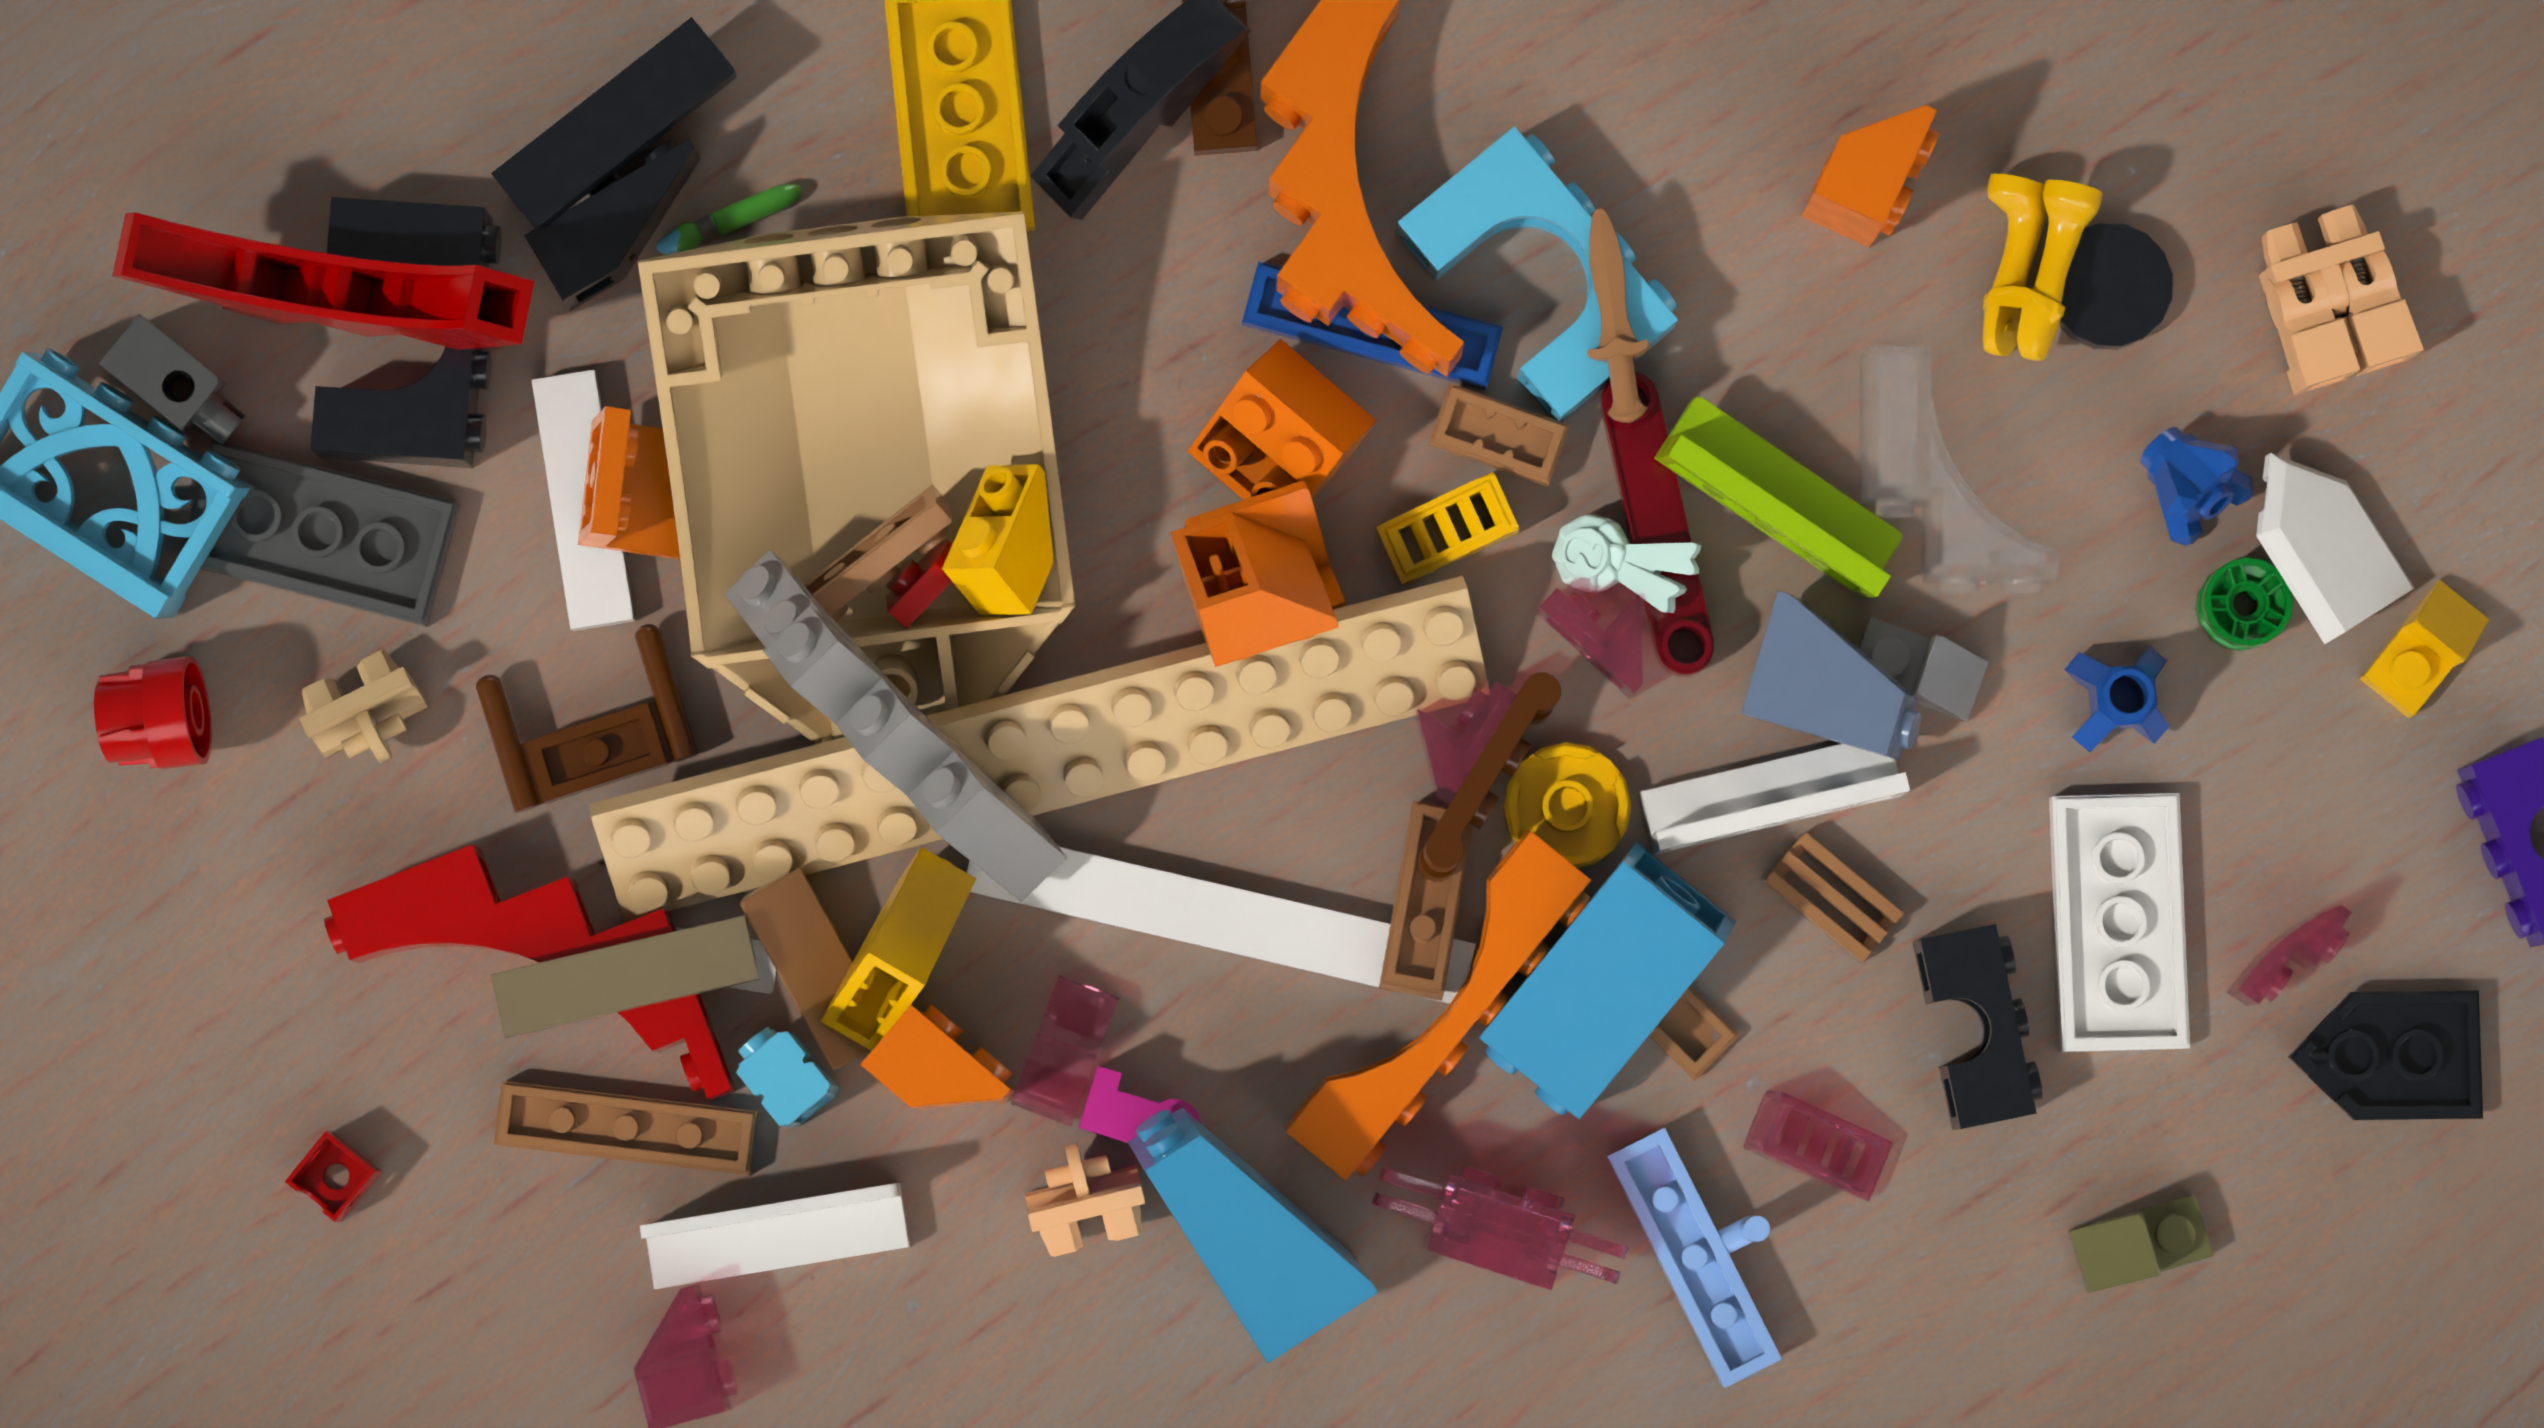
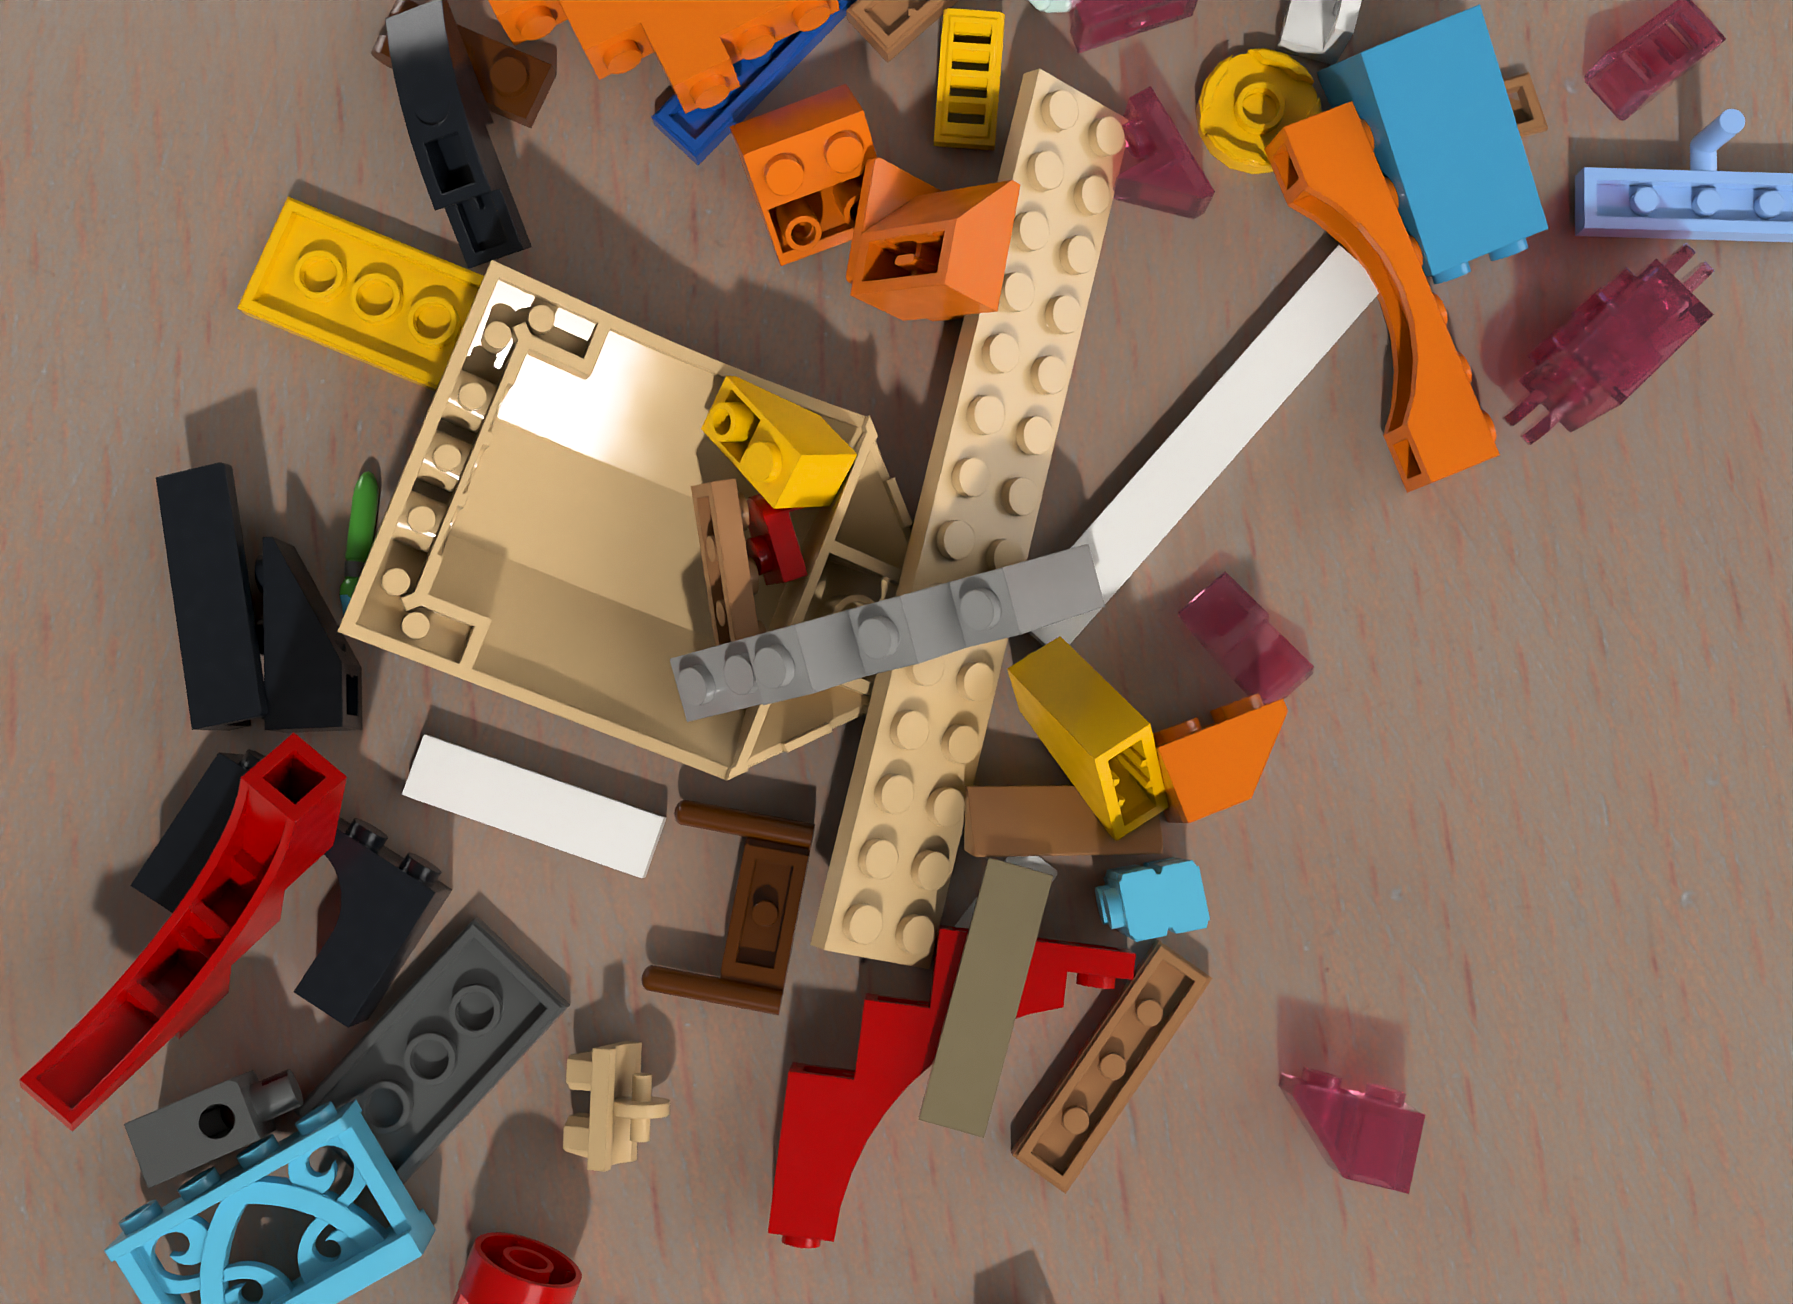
camera: 55 degrees left, 0 degrees up
orange bracket [578,406,680,560] -> none
white panel [639,1183,910,1289] -> none
light nougat hips [1025,1143,1145,1257] -> none
dark pink leg [1078,1066,1202,1144] -> none
dark azure slope [1128,1107,1378,1364] -> none
medium nougat tile [1379,800,1473,1001] -> none
reddish brown plate [1417,672,1561,882] -> none

